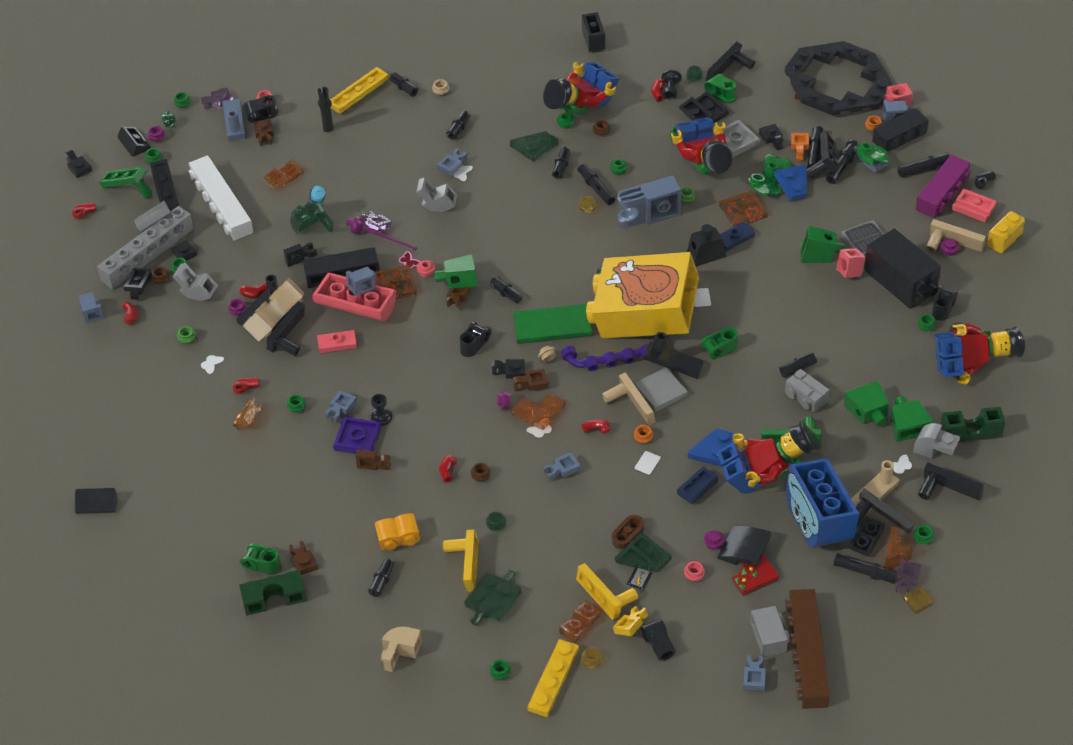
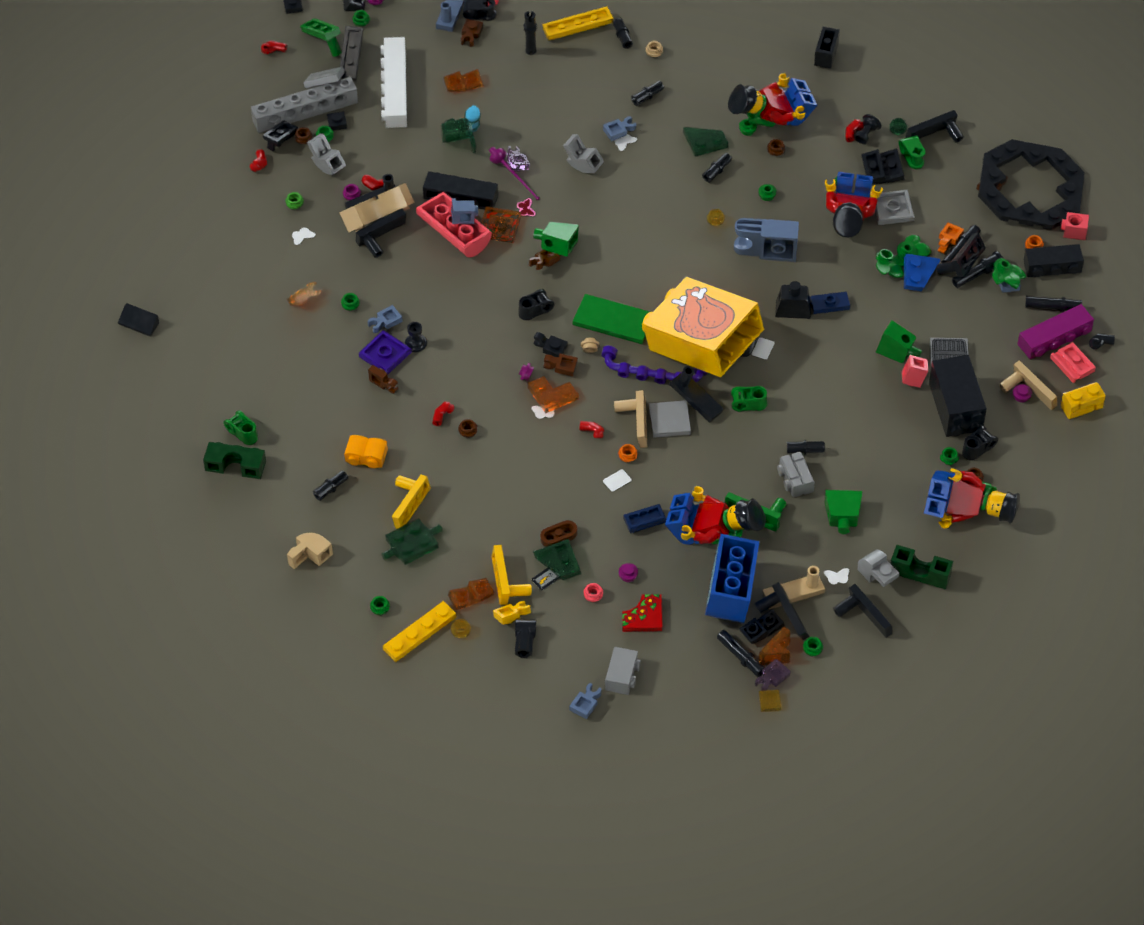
camera: 25 degrees right, 5 degrees up
sand blue brick [78,292,104,324] -> none
red arm [233,378,260,394] -> none
black plate [283,243,317,267] -> none
reddish brown plate [289,541,318,576] -> none
coral plate [317,330,357,353] -> none
coral plate [417,260,435,277] -> none
clear green plate [486,512,506,531] -> none
black axle [490,276,523,304] -> none
sand blue plate [544,452,581,480] -> none
black pin [577,164,616,205] -> none
bright green plate [681,187,696,203] -> none
blue wing [688,429,736,467] -> none
black slope [718,526,771,567] -> none
clear orange tile [719,190,768,226] -> none
black plate [759,124,784,150] -> none
reddish brown brick [785,589,830,709] -> none
sand blue brick [882,100,910,123] -> none
green torso [890,396,934,442] -> none

